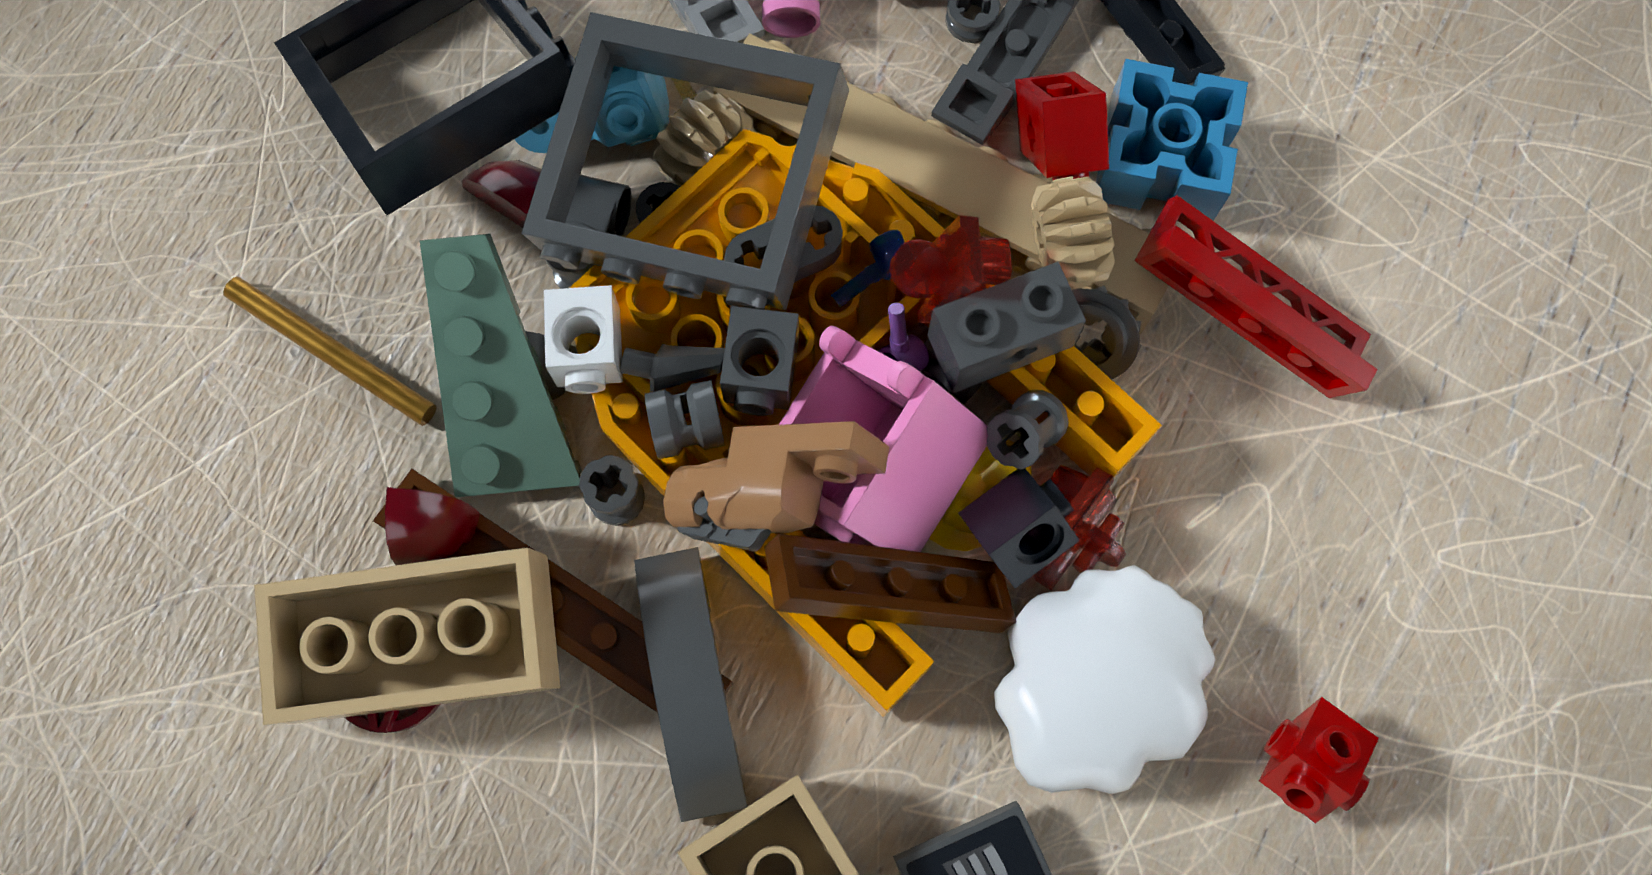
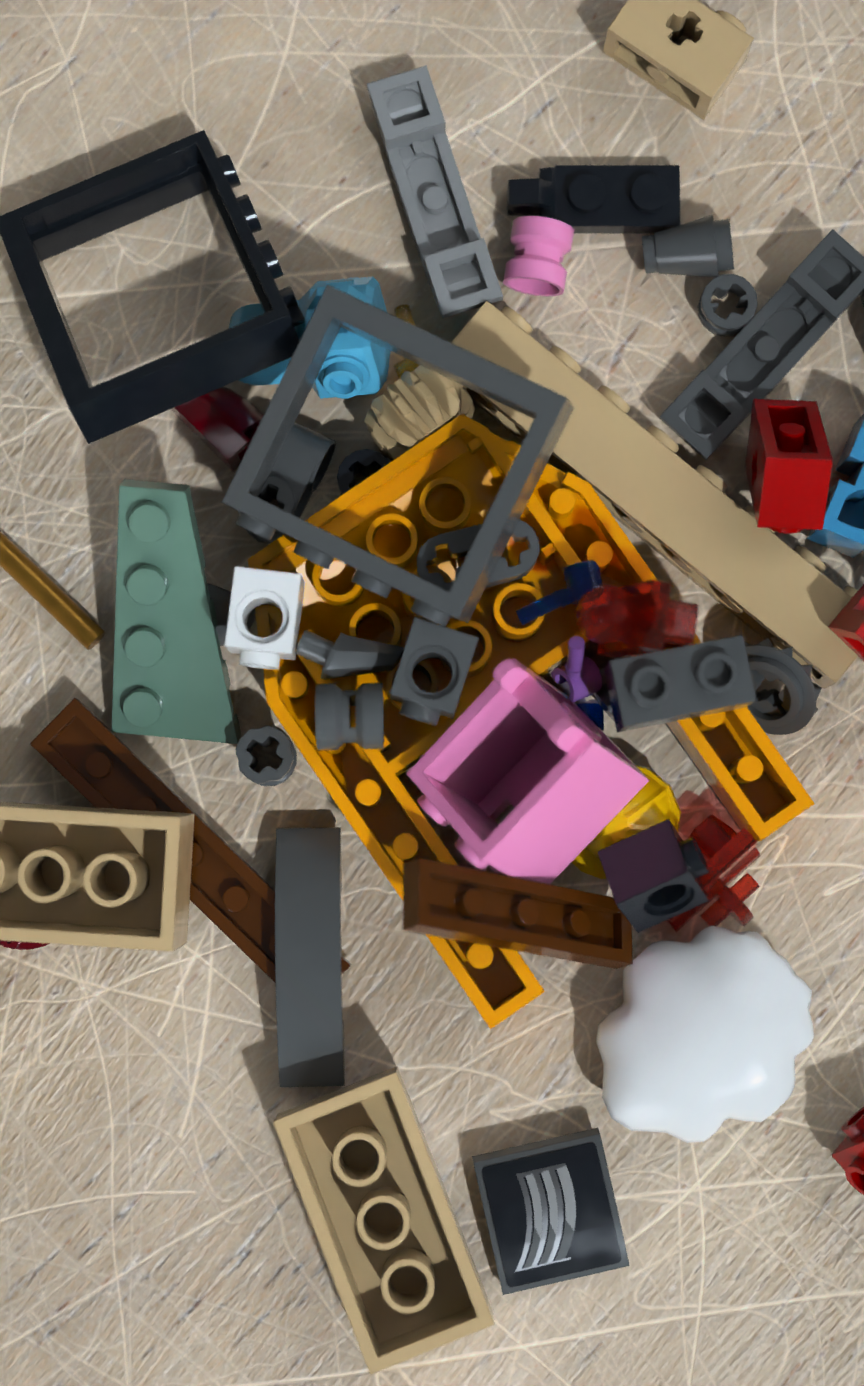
camera: 10 degrees right, 10 degrees up
dark red brick [385,487,481,565] -> none
medium nougat plate [663,421,889,551] -> none
dark grey bush [987,390,1069,469] -> none
tan gear [1031,176,1115,290] -> none

